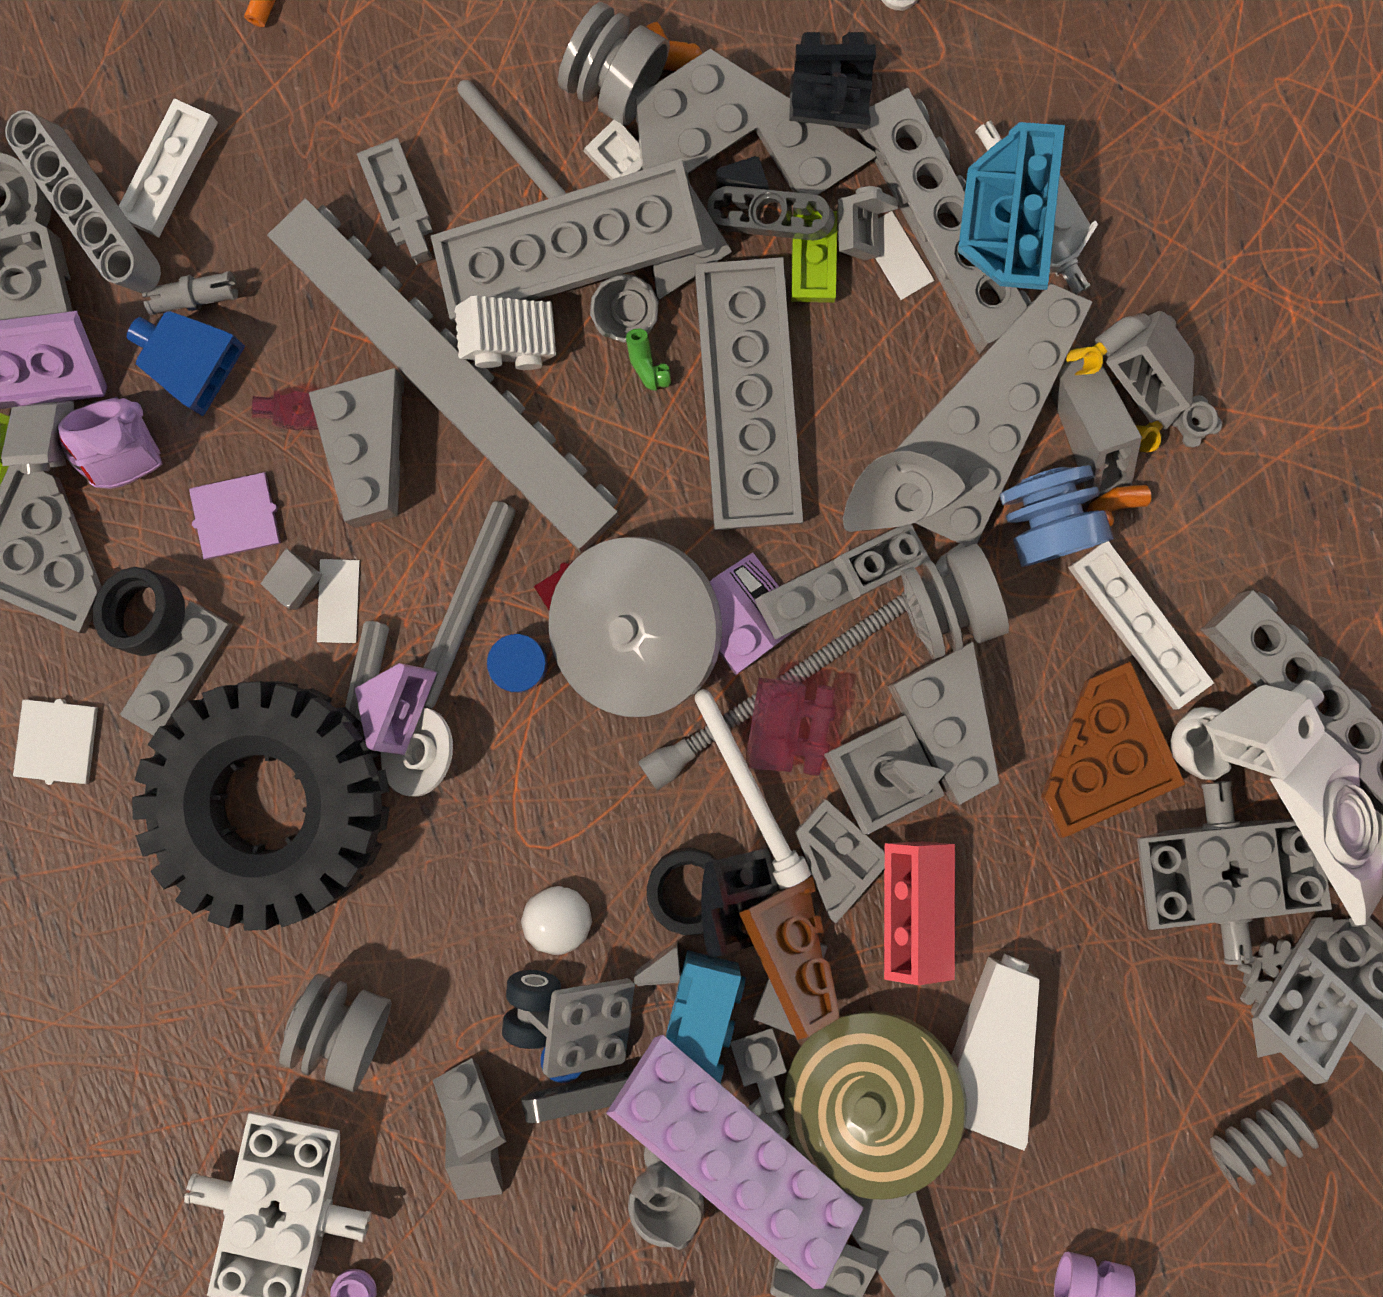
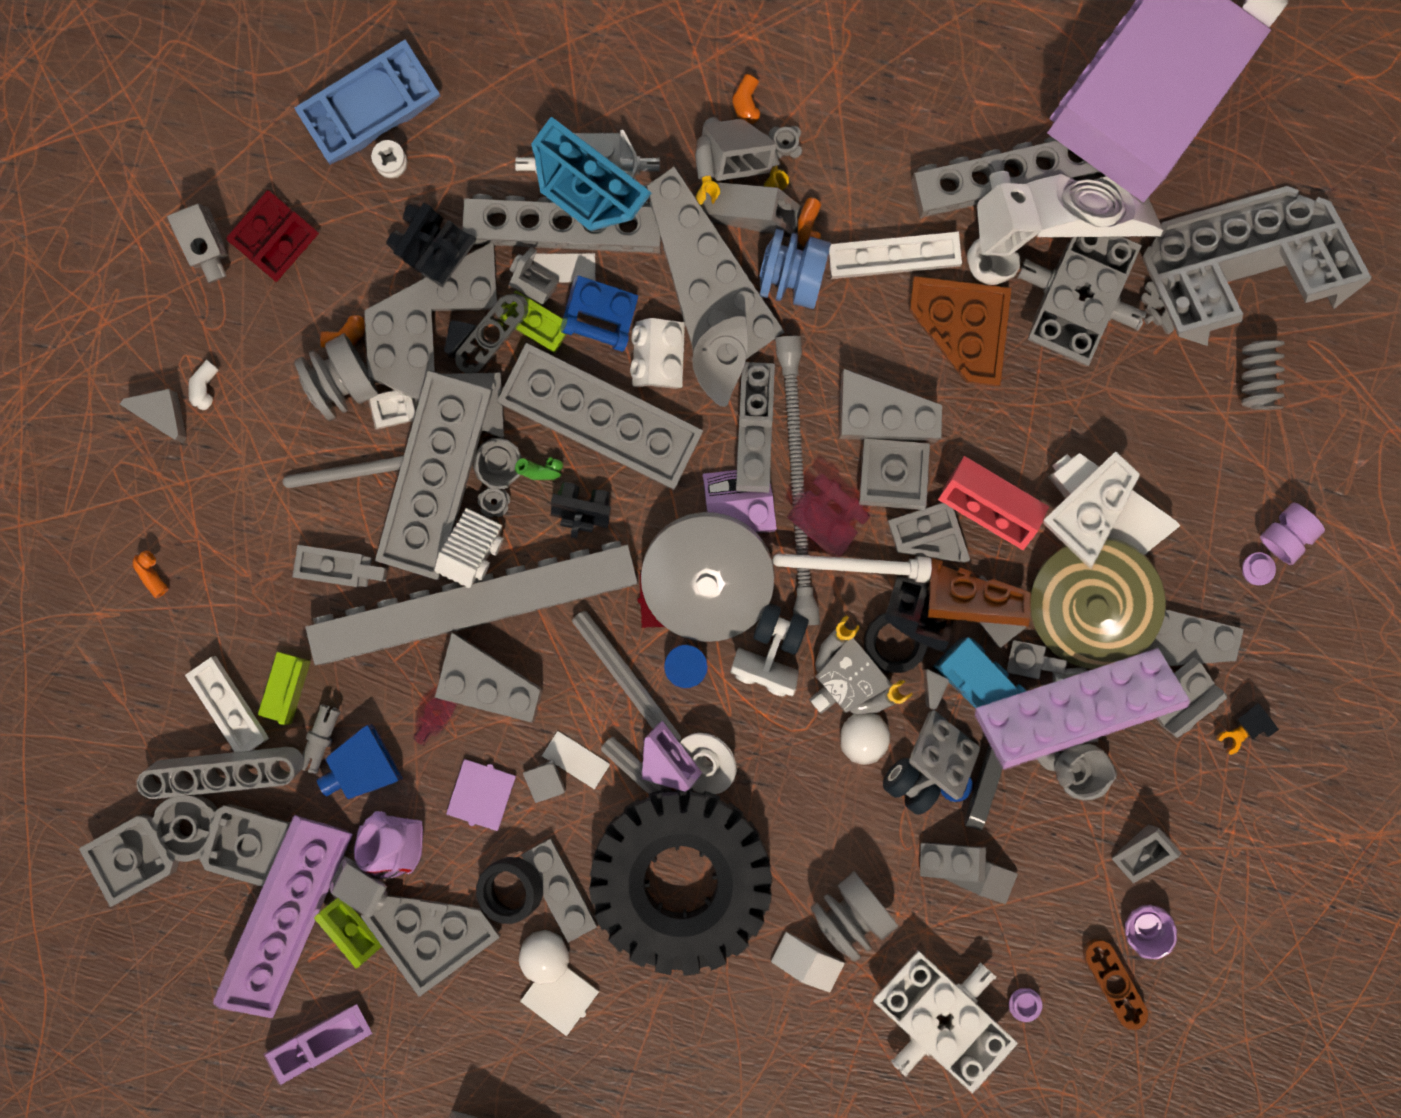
camera: 60 degrees left, 0 degrees up
light grey slope [880,759,946,799] -> none
light grey wheel [901,544,1009,659] -> none
none -> lime panel [258,652,311,725]
none -> light grey plate [478,487,510,518]
none -> white hair [519,930,569,985]
none -> black hips [550,482,611,539]
none -> blue plate [561,275,639,352]
none -> white bracket [630,318,685,389]
none -> white plate [730,603,809,696]
none -> orange arm [732,74,760,124]
none -> white slope [771,932,845,992]
none -> light grey torso [809,616,912,715]
none -> white wing [1043,452,1140,569]
none -> lavender plate [1242,553,1276,585]

